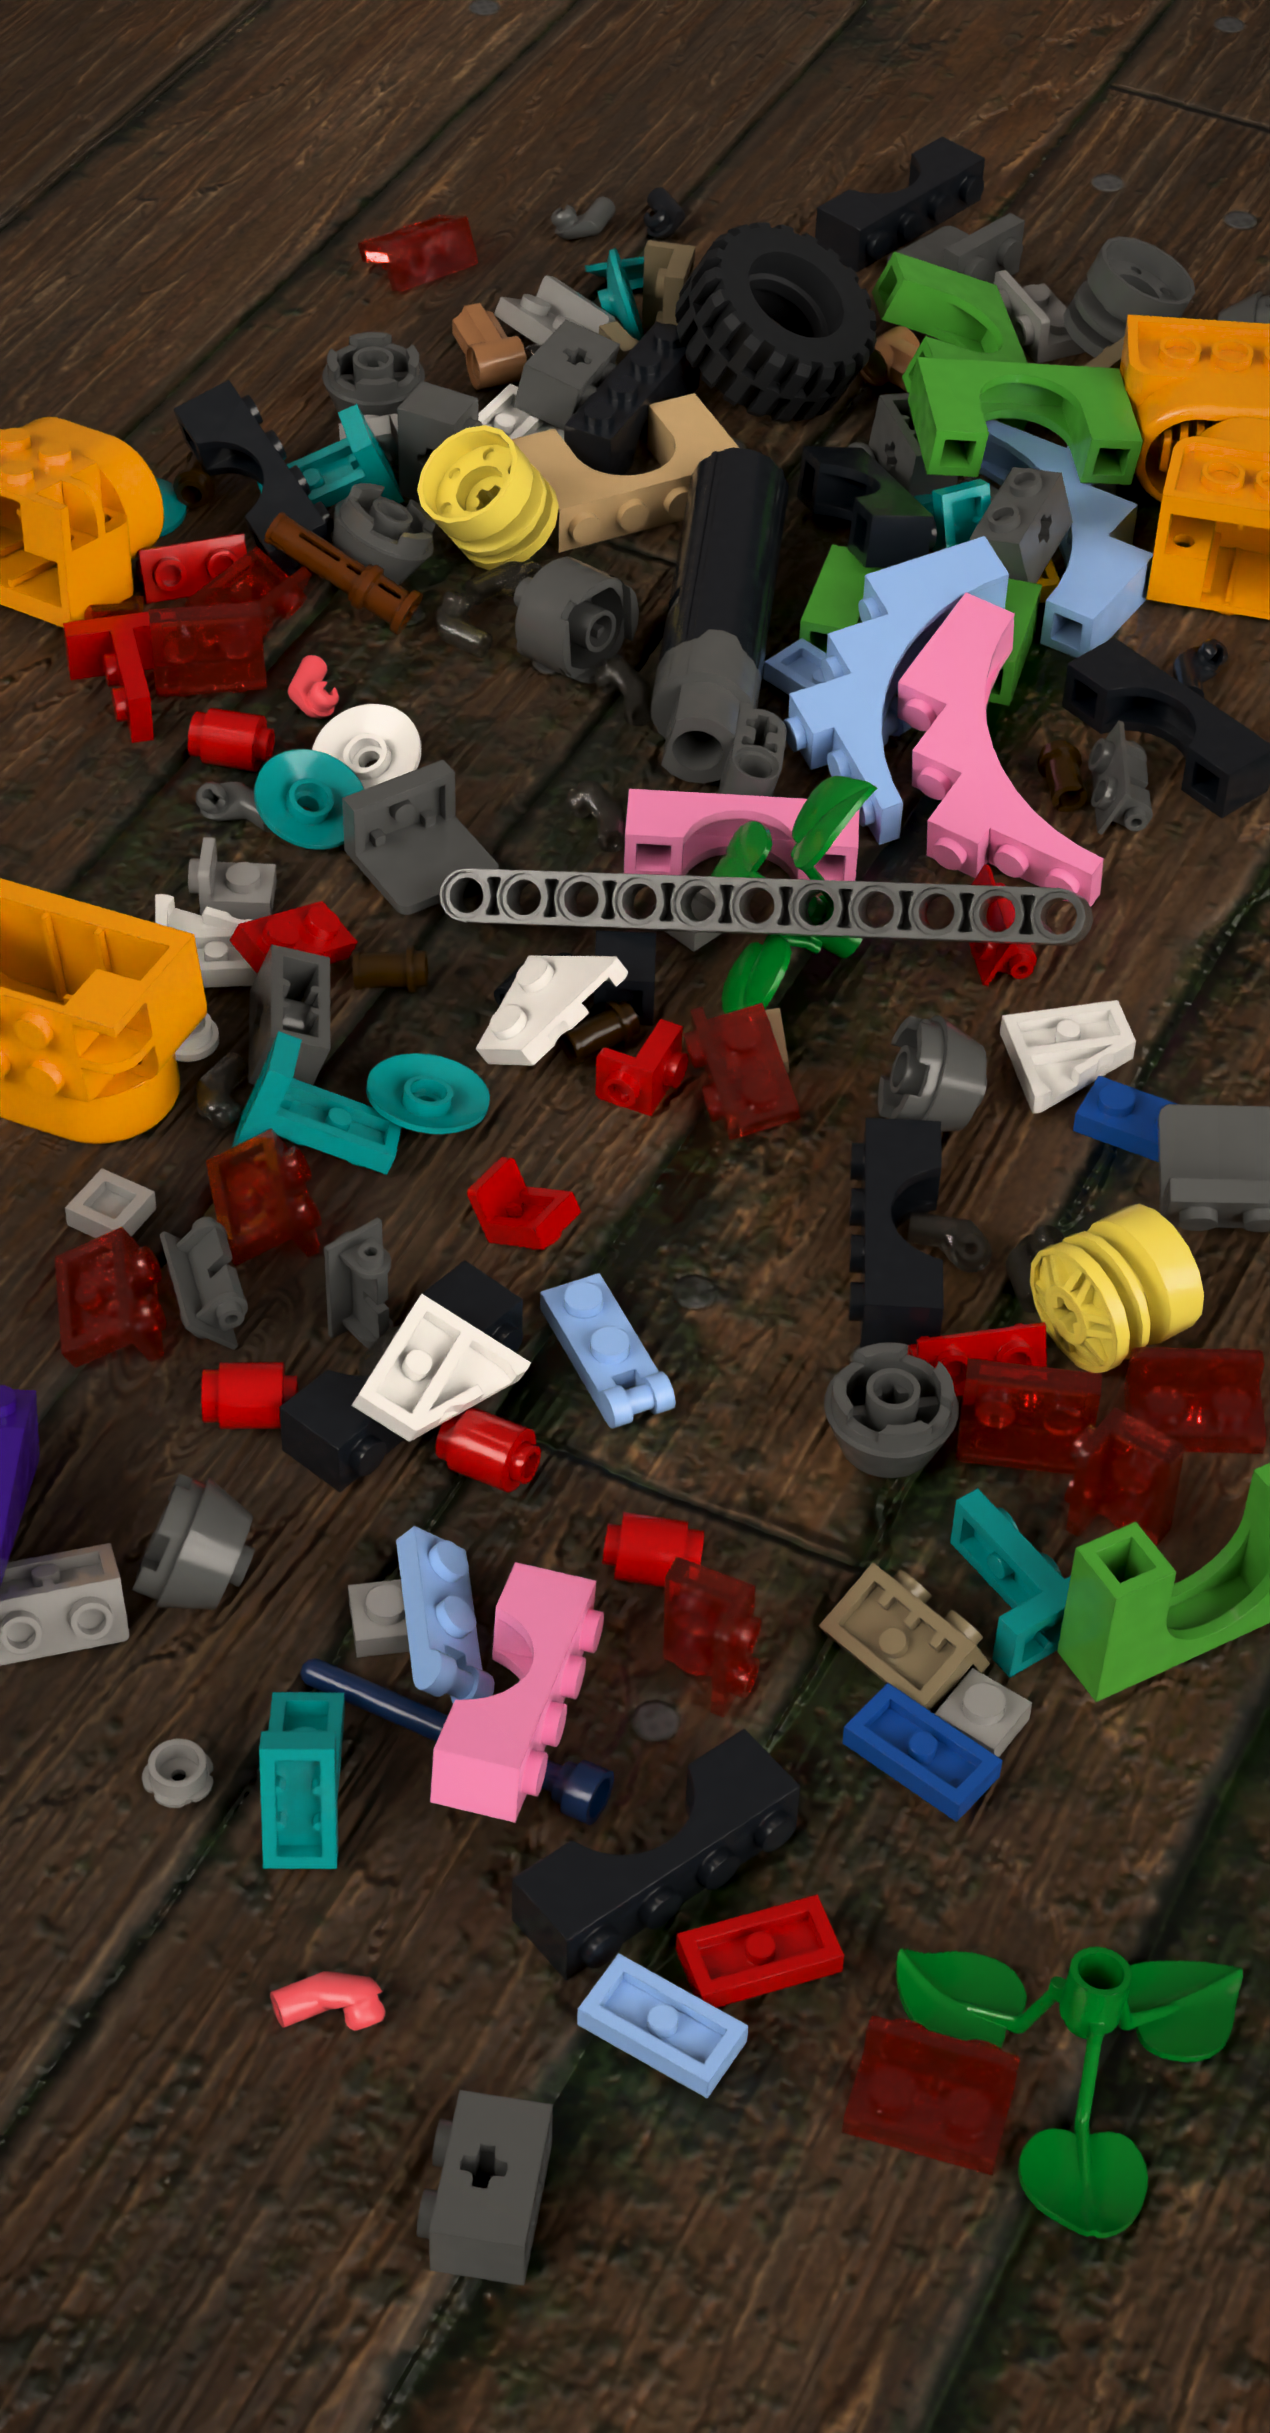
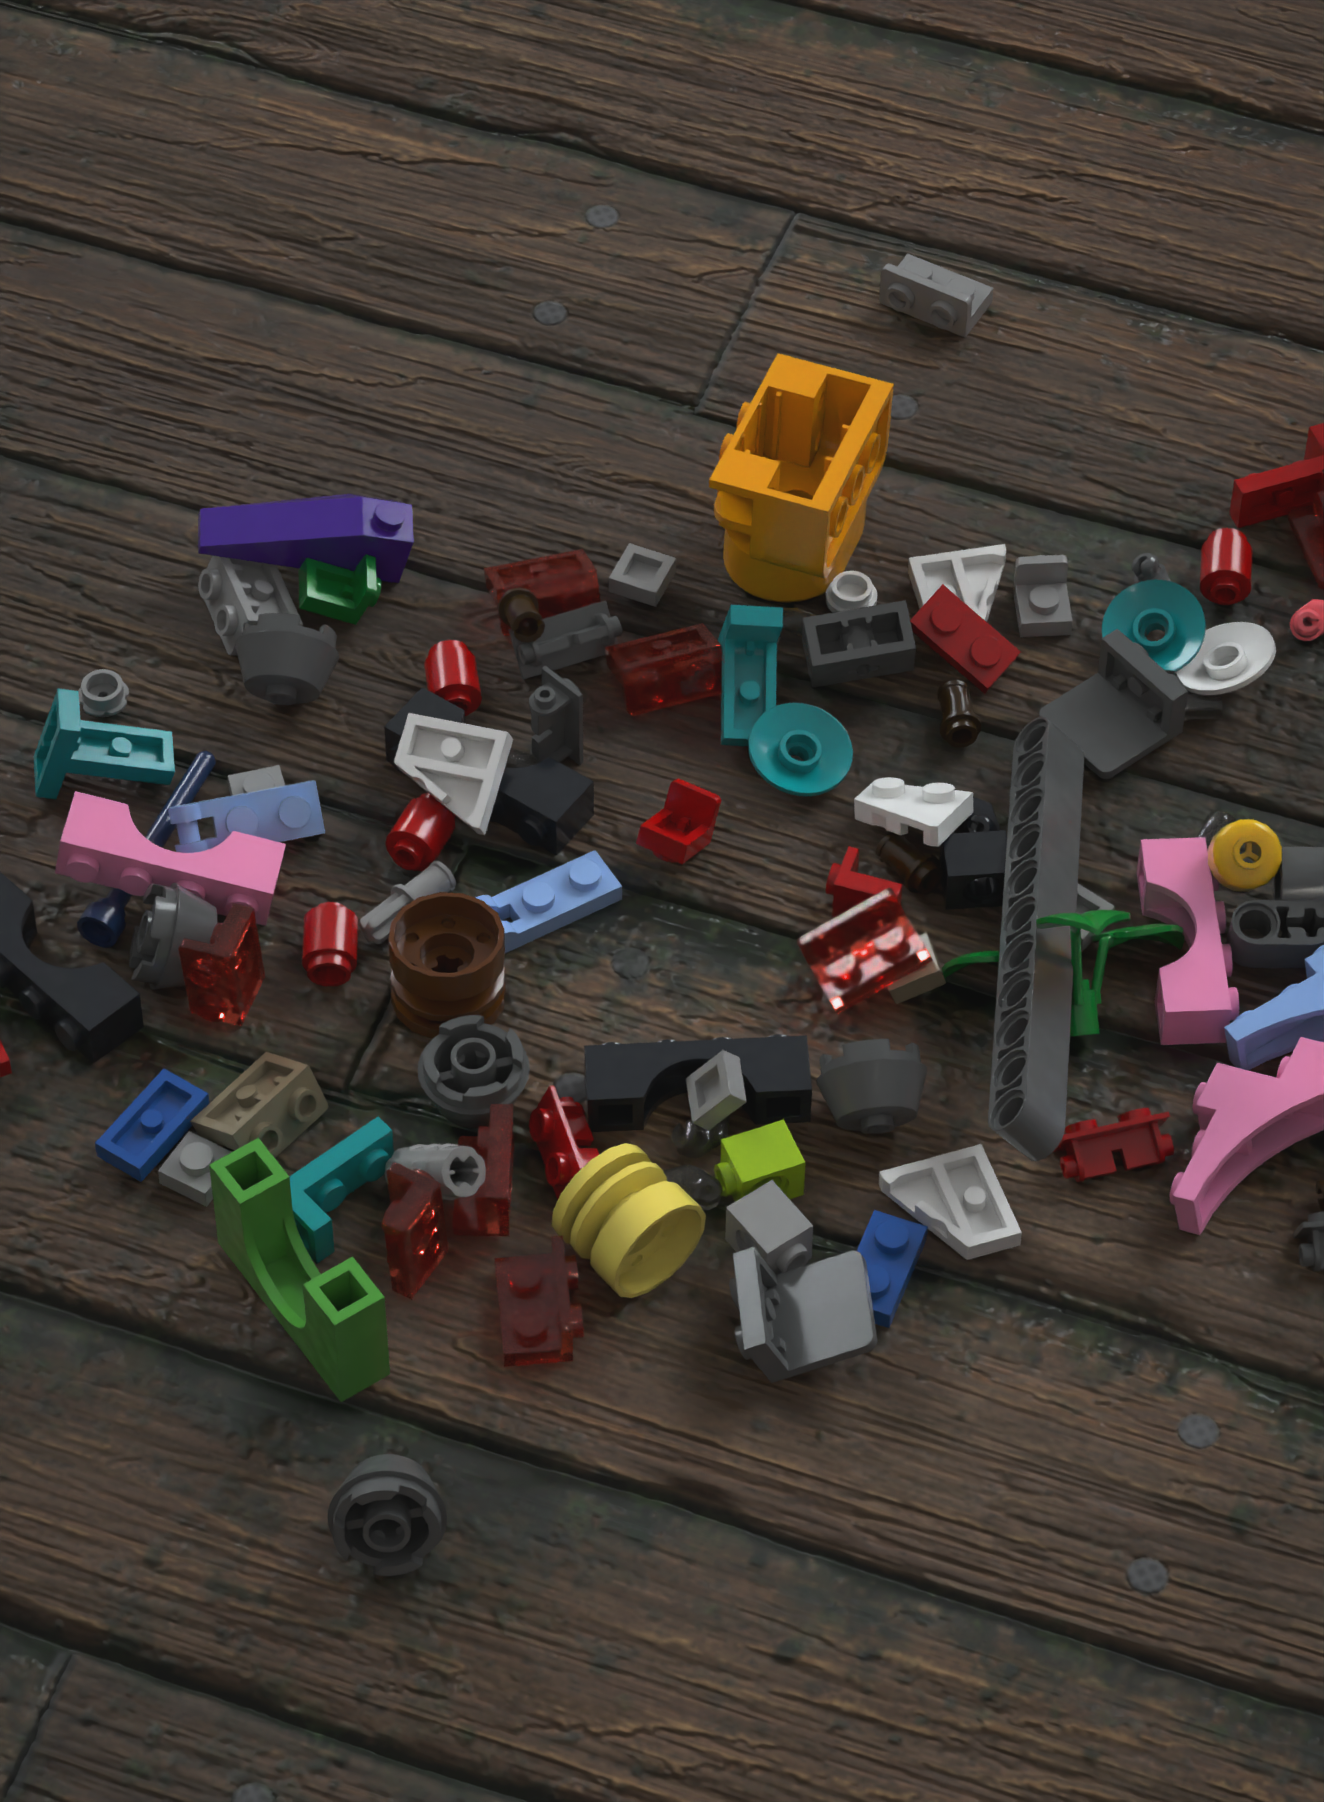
camera: 85 degrees right, 5 degrees up
none -> dark grey cone [129,883,221,990]
none -> green bracket [298,554,382,625]
none -> light grey axle [359,861,456,944]
none -> light grey axle [385,1143,486,1200]
none -> reddish brown wheel [389,892,506,1039]
none -> dark brown pin [497,587,545,643]
none -> light grey plate [686,1050,747,1130]
none -> lime brick [714,1119,805,1202]
none -> light grey brick [725,1180,813,1275]
none -> yellow head [1208,819,1282,891]

